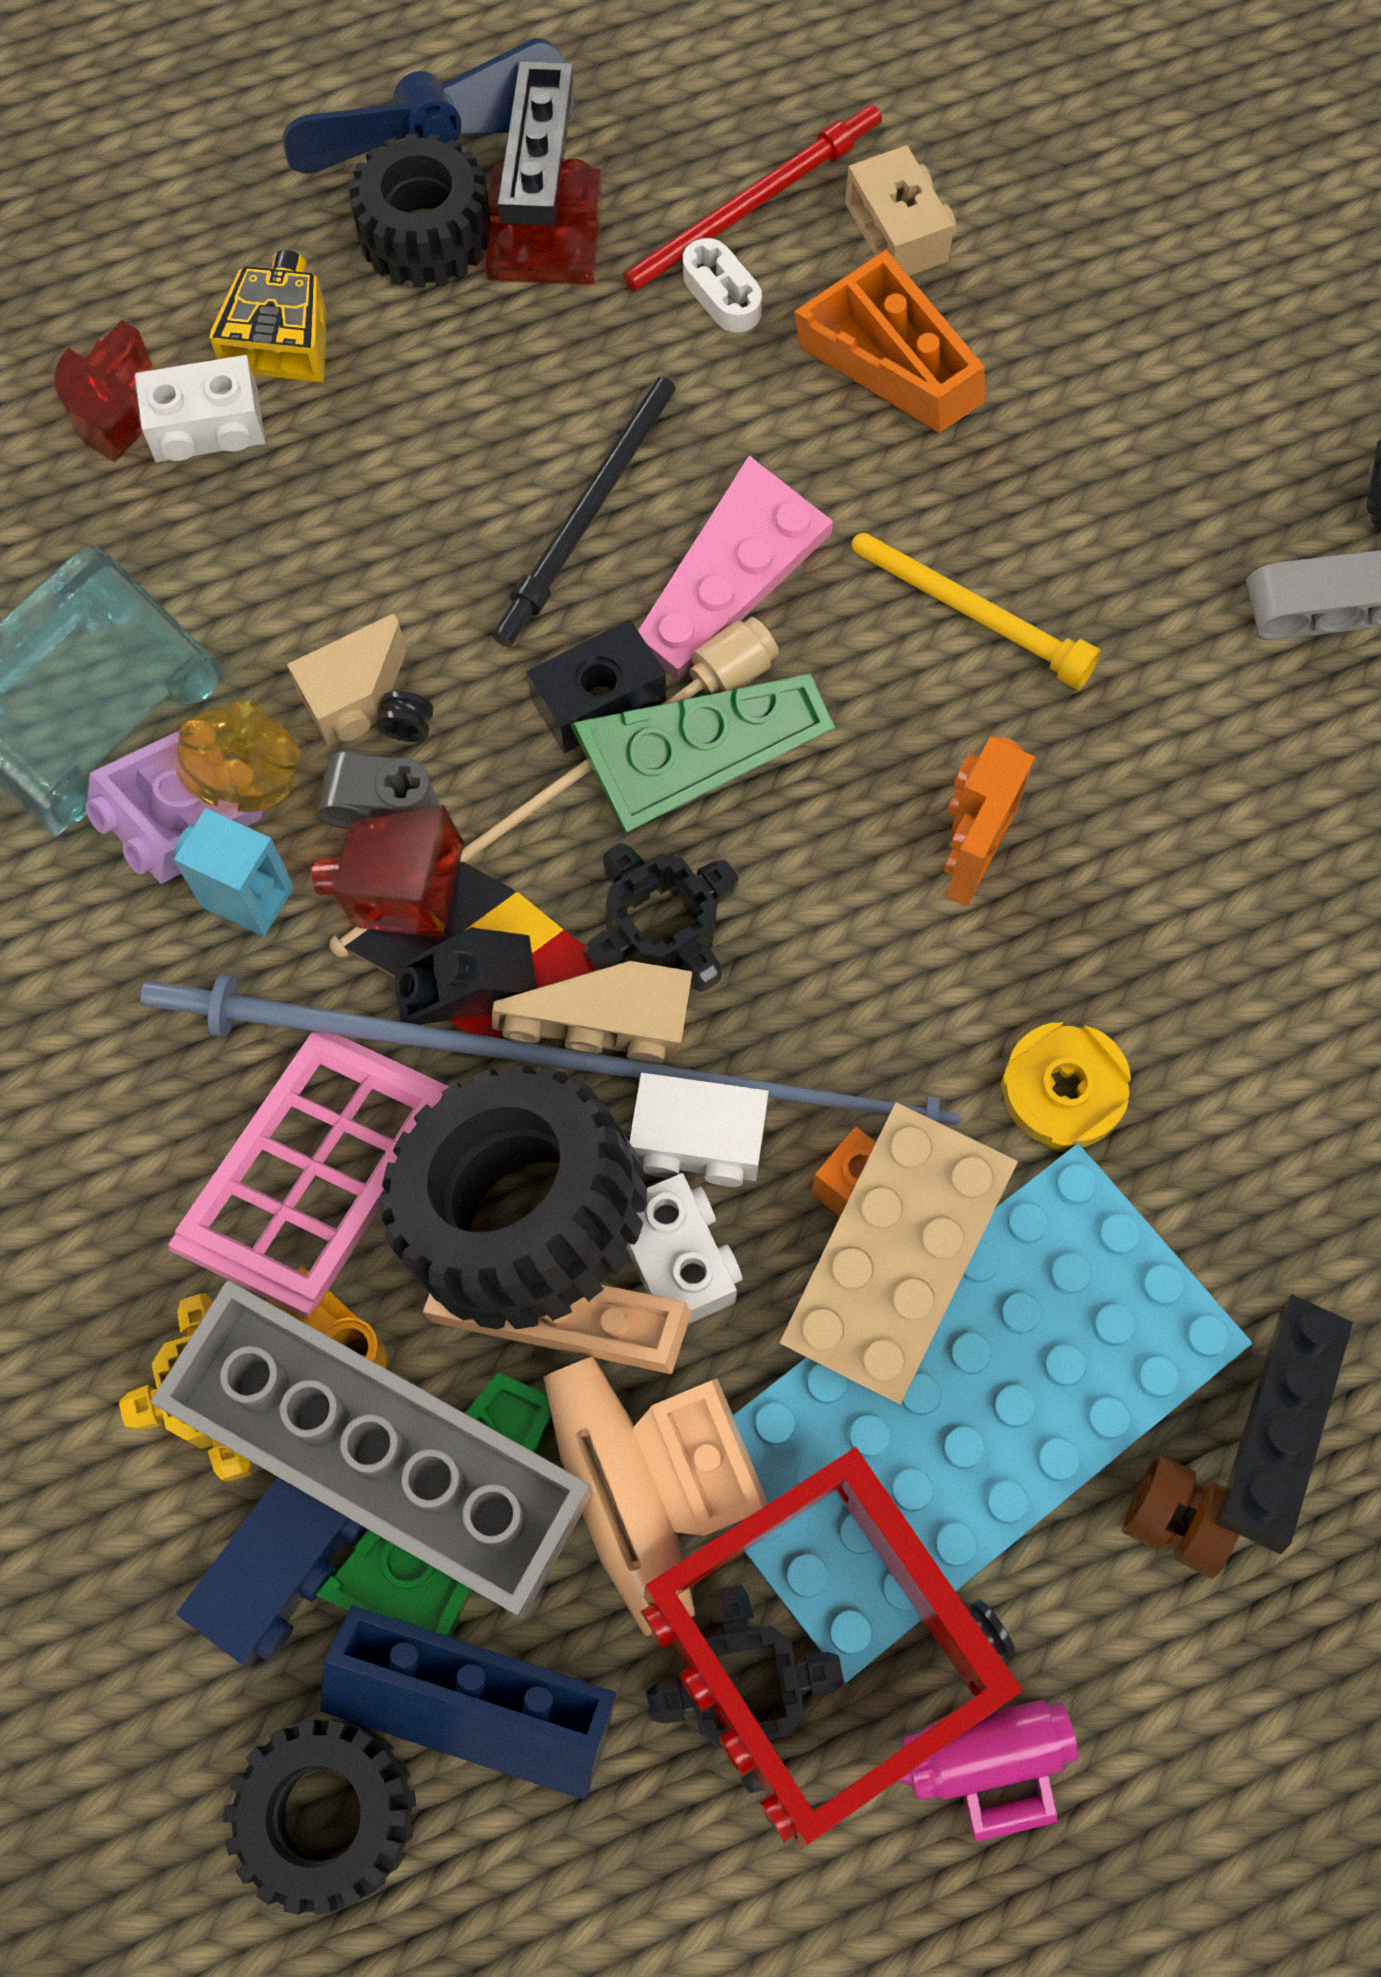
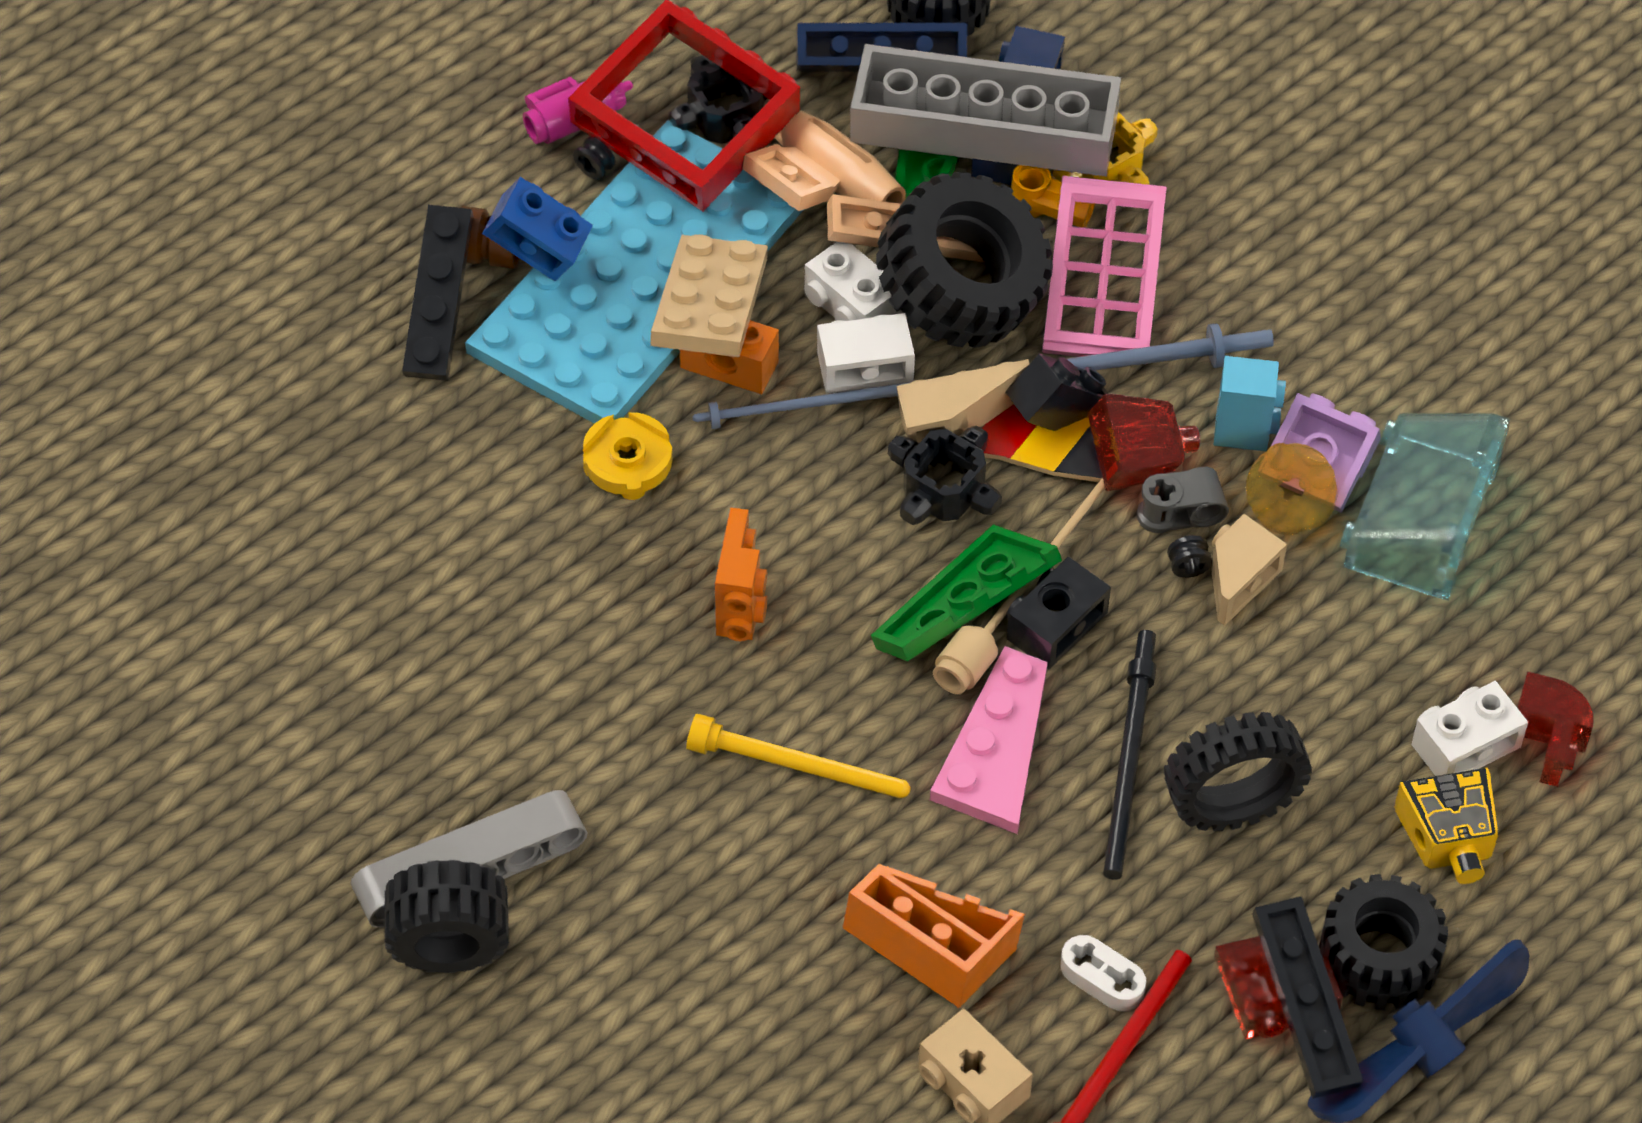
camera: 160 degrees right, 15 degrees down
none -> blue brick [482,176,593,281]
none -> black tyre [1164,712,1312,831]

